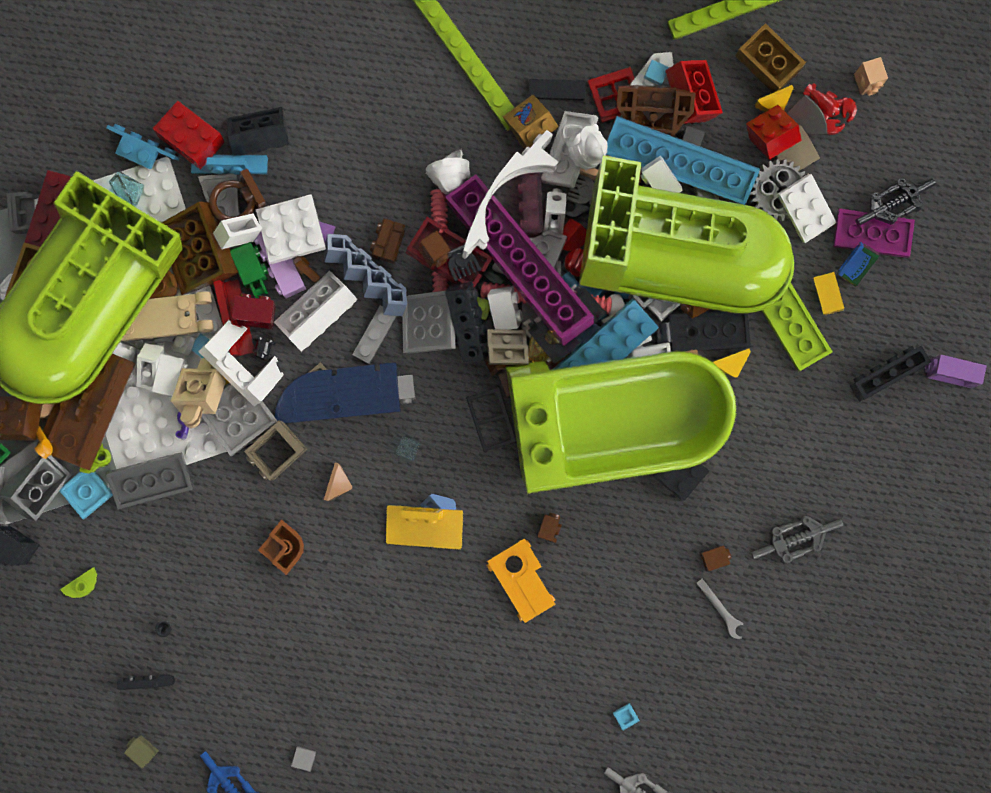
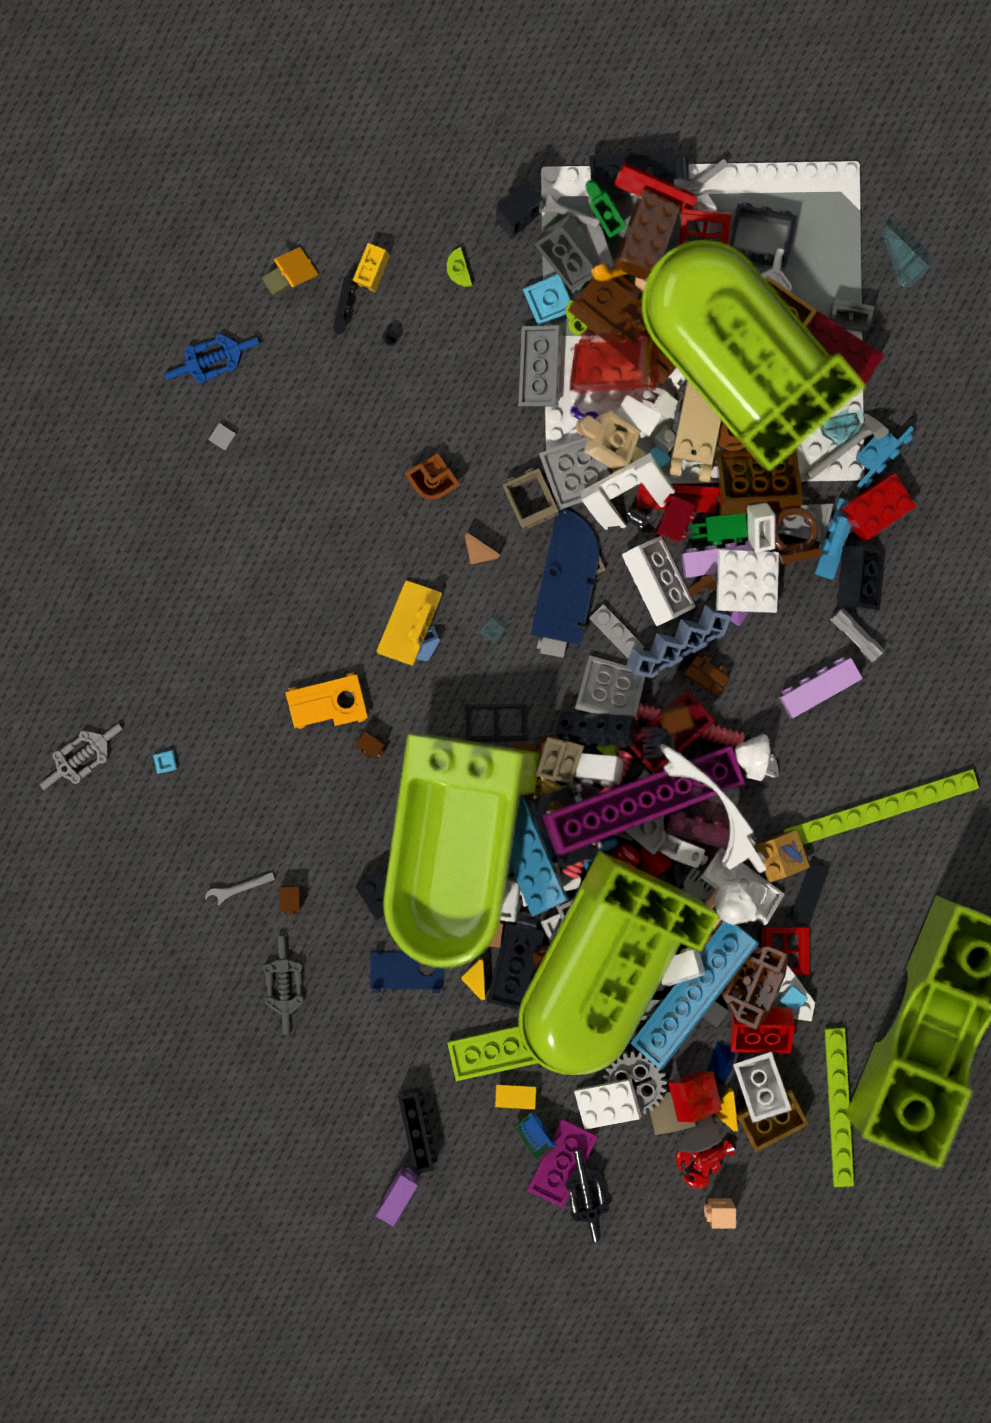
camera: 110 degrees right, 5 degrees up
none -> light orange piece [274,247,319,287]
none -> yellow hinge [353,243,390,293]
none -> dark blue piece [370,951,444,994]
none -> clear red windscreen [570,336,656,393]
none -> clear blue slope [707,1042,735,1086]
none -> white slope [733,1052,791,1123]
none -> lavender brick [779,657,863,718]
none -> light grey piece [807,413,889,480]
none -> light grey axle [830,608,885,662]

